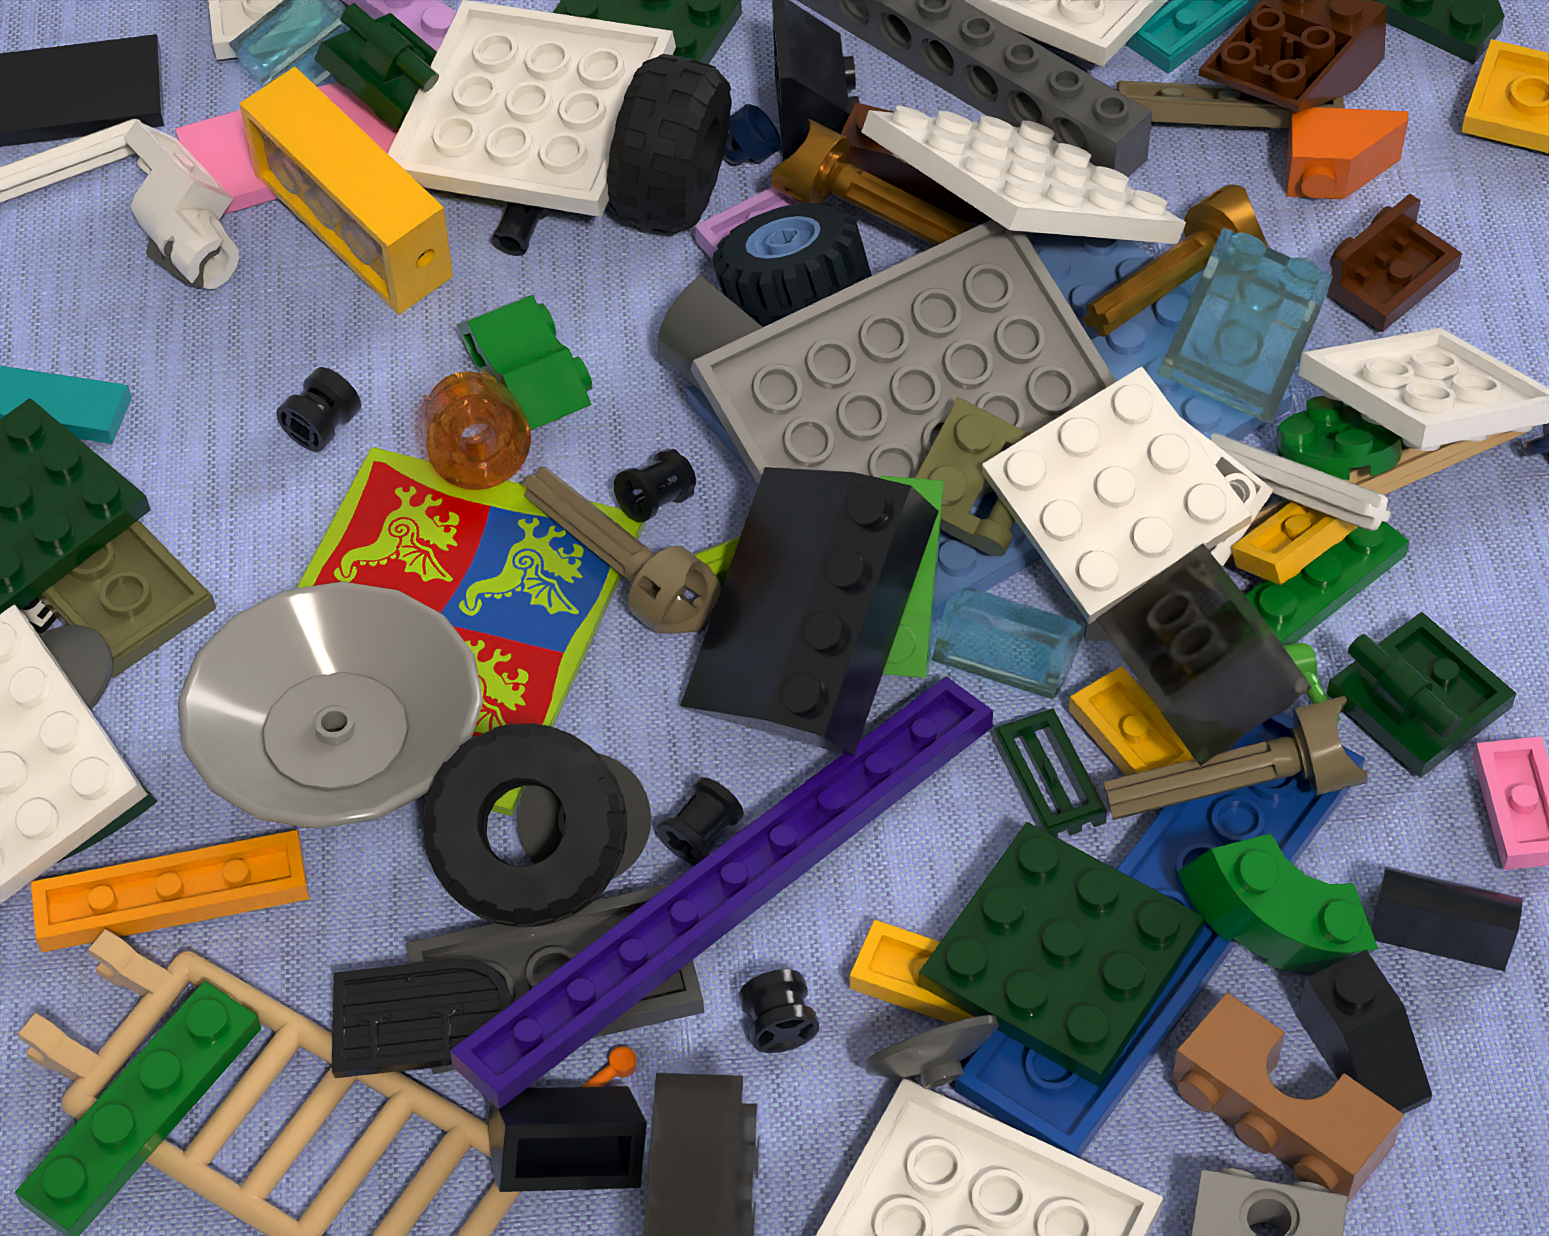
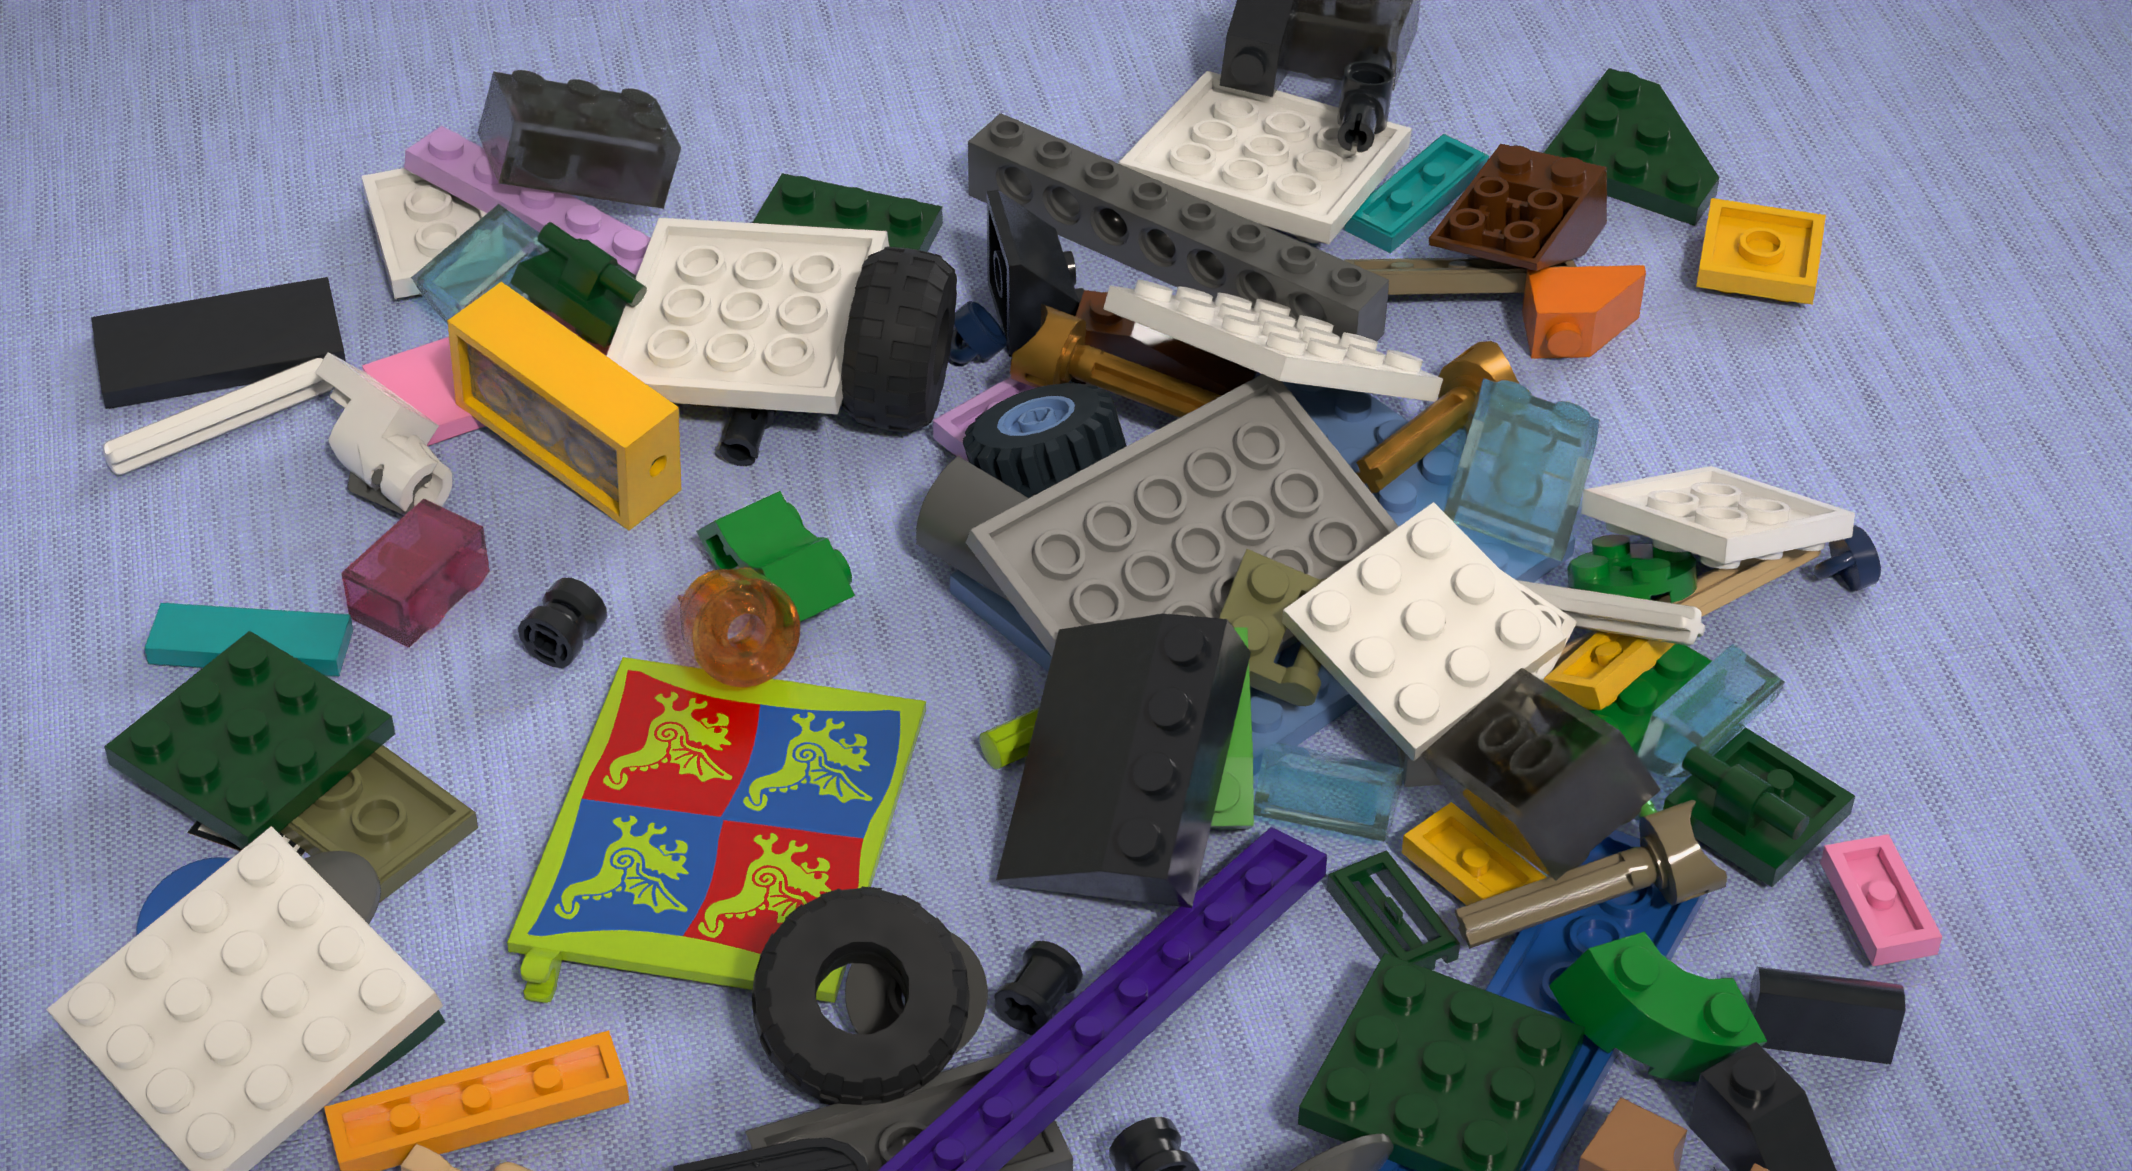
camera: 10 degrees left, 10 degrees down
light grey dish [178,582,483,829] -> none
dark tan piece [523,466,722,634] -> none
black bush [614,448,696,523] -> none
yellow plate [849,919,973,1023] -> none
reddish brown bracket [1328,194,1462,332] -> none
none -> clear pink brick [341,499,490,648]
none -> clear light blue brick [1636,644,1785,778]

